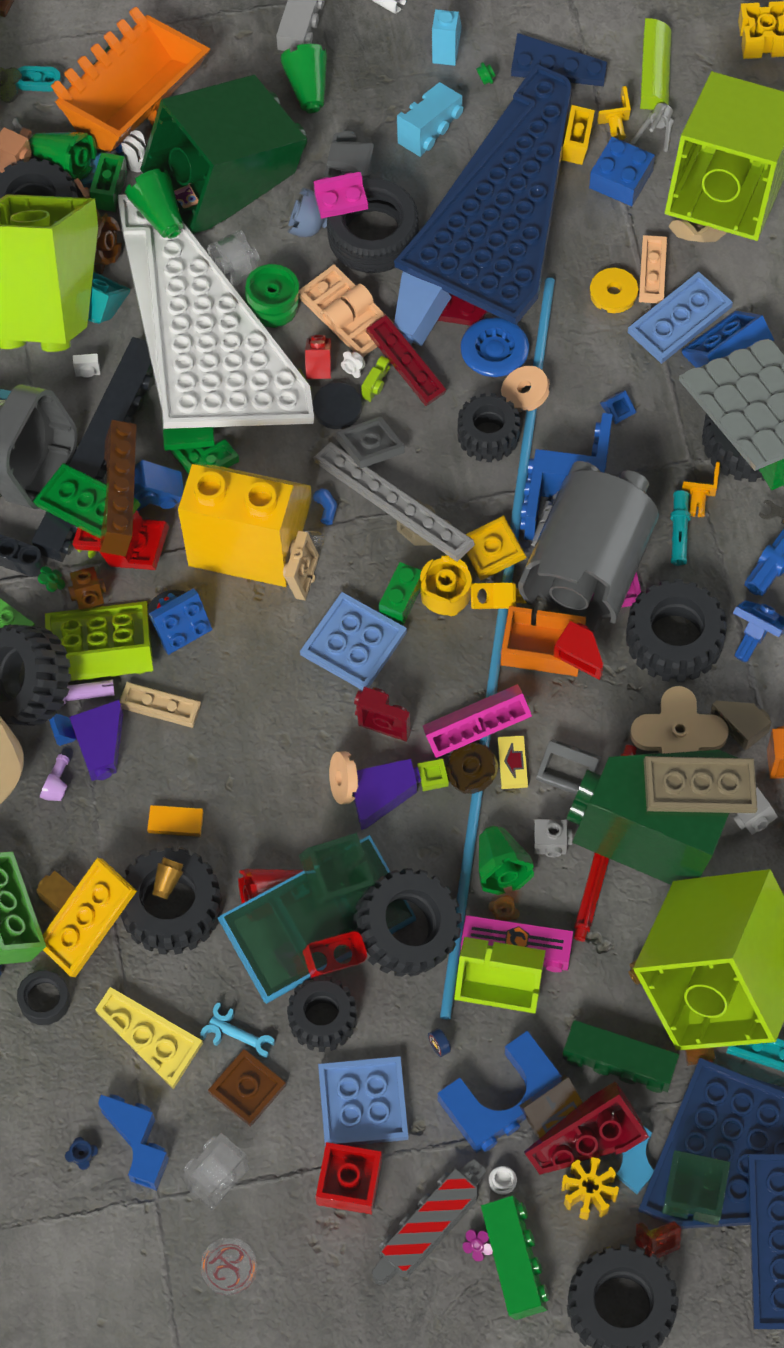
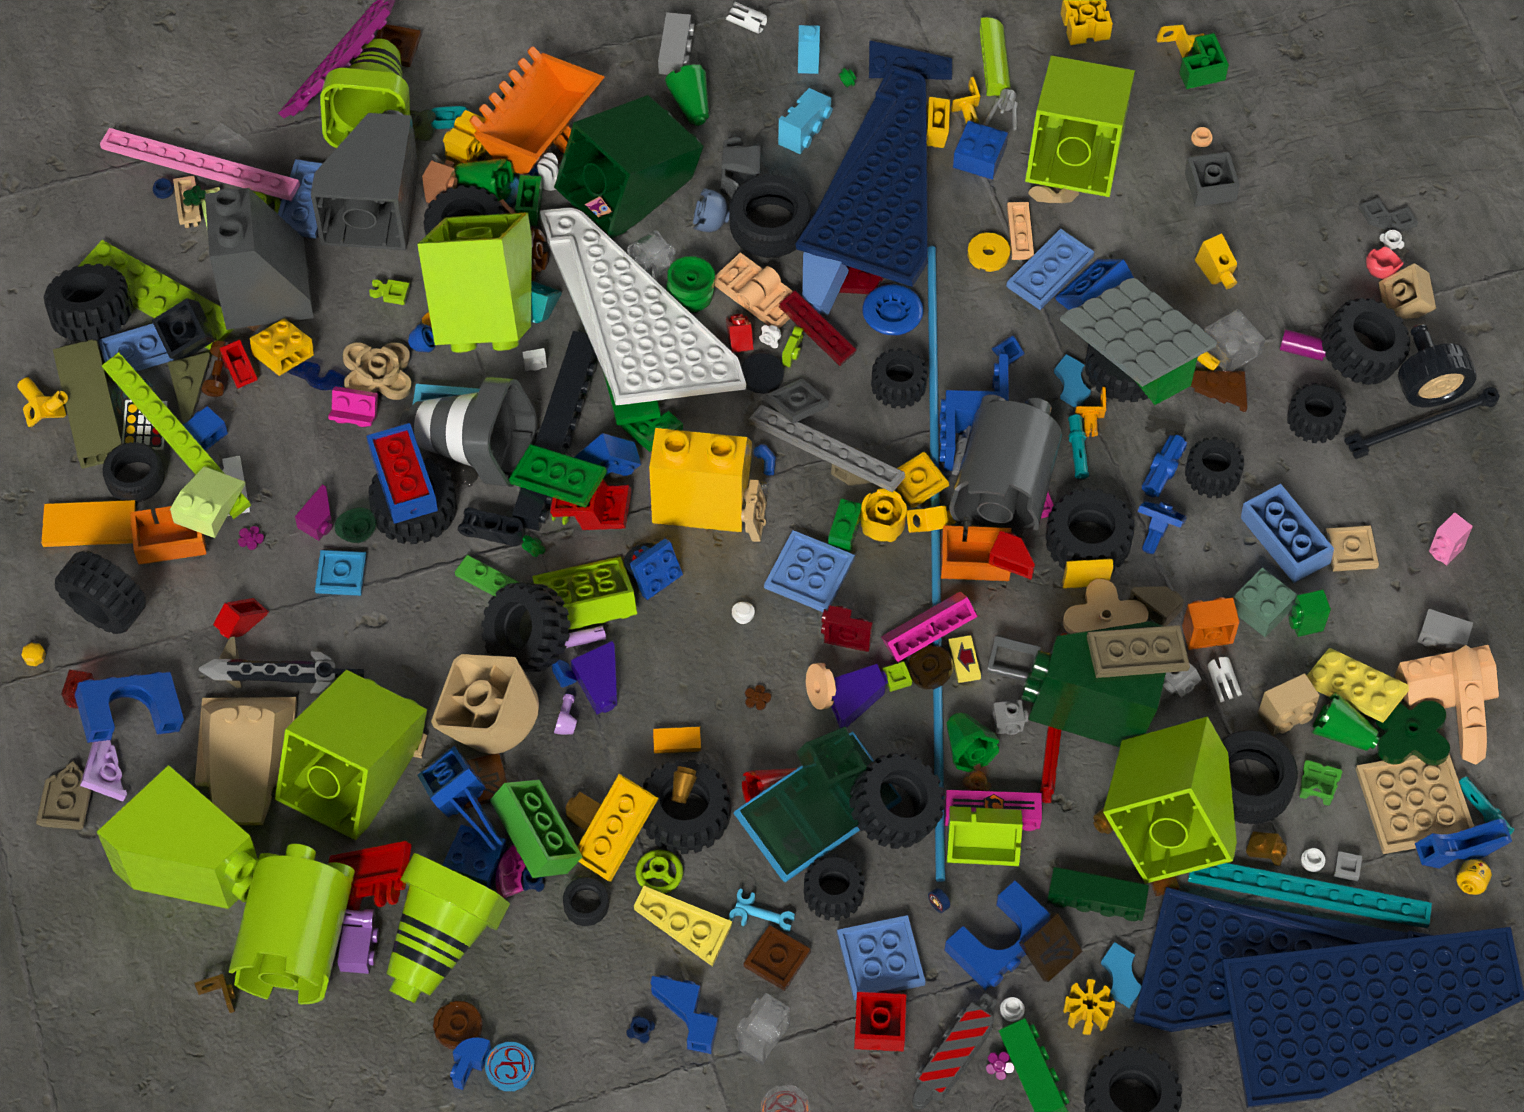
camera: 10 degrees left, 5 degrees down
reddish brown brick [68,566,106,610] -> none
reddish brown arch [100,420,136,556] -> none
tan tile [120,682,201,728] -> none
green cone [125,169,183,239] -> none
red piece [303,931,367,978] -> none
dark pink bracket [314,172,368,219] -> none
light nougat tile [501,366,550,412] -> none
dark red wedge [524,1081,649,1175] -> none
clear red bracket [635,1221,681,1258] -> none
clear green piece [662,1150,730,1225] -> none
none -> yellow brick [443,110,487,167]
none -> lime piece [635,849,683,894]
none -> white plate [732,602,755,624]
none -> reddish brown plant [745,685,771,710]
none -> dark azure tile [1054,354,1091,408]
none -> yellow tile [1062,559,1113,588]

